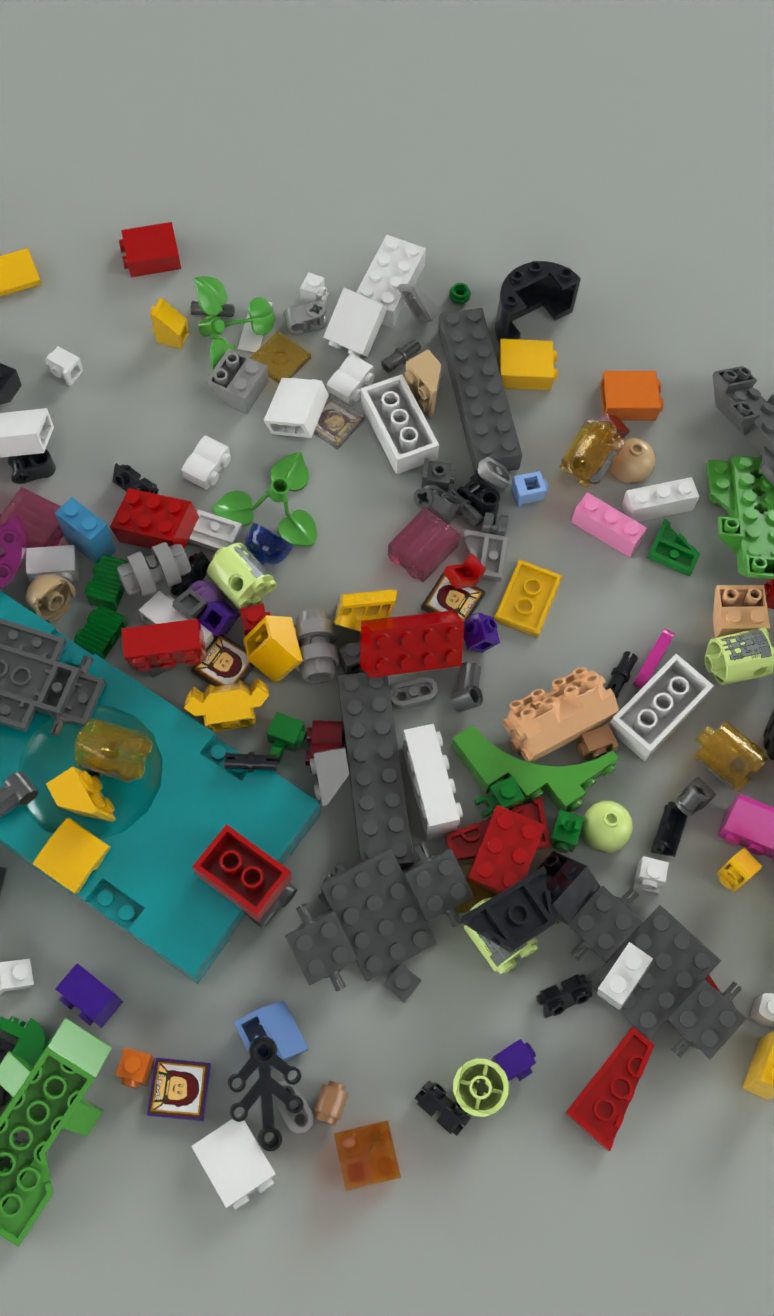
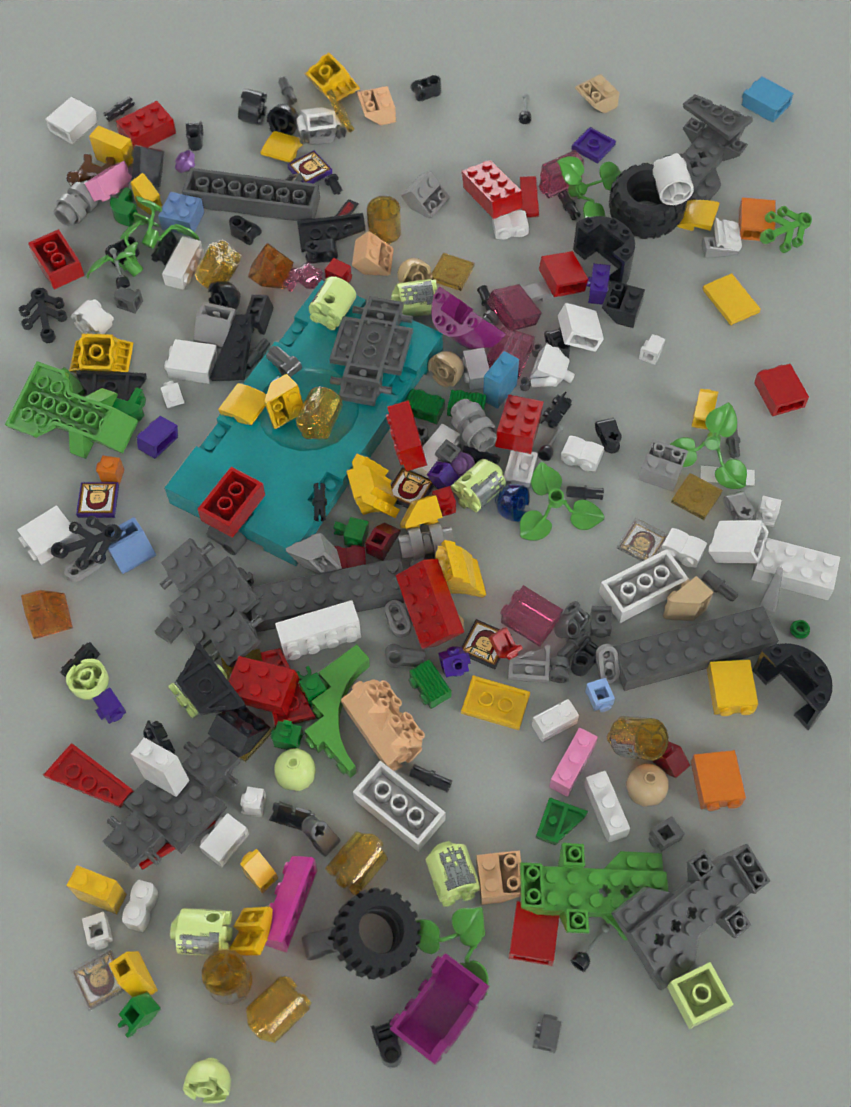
camera: 90 degrees right, 5 degrees down
white brick [264,378,329,438] -> none
medium nougat brick [314,1080,348,1126] -> none
medium nougat brick [577,724,619,760] -> none
dark pink beam [632,628,675,689] -> none
none -> white brick [199,813,249,867]
none -> dark red slope [365,522,401,561]
none -> green brick [408,659,452,709]
none -> white torso [520,343,575,391]
none -> white brick [532,699,579,742]
none -> black hinge [537,424,564,461]
none -> black axle [566,485,604,500]
none -> black piece [595,418,622,454]
none -> dark grey brick [649,816,685,852]

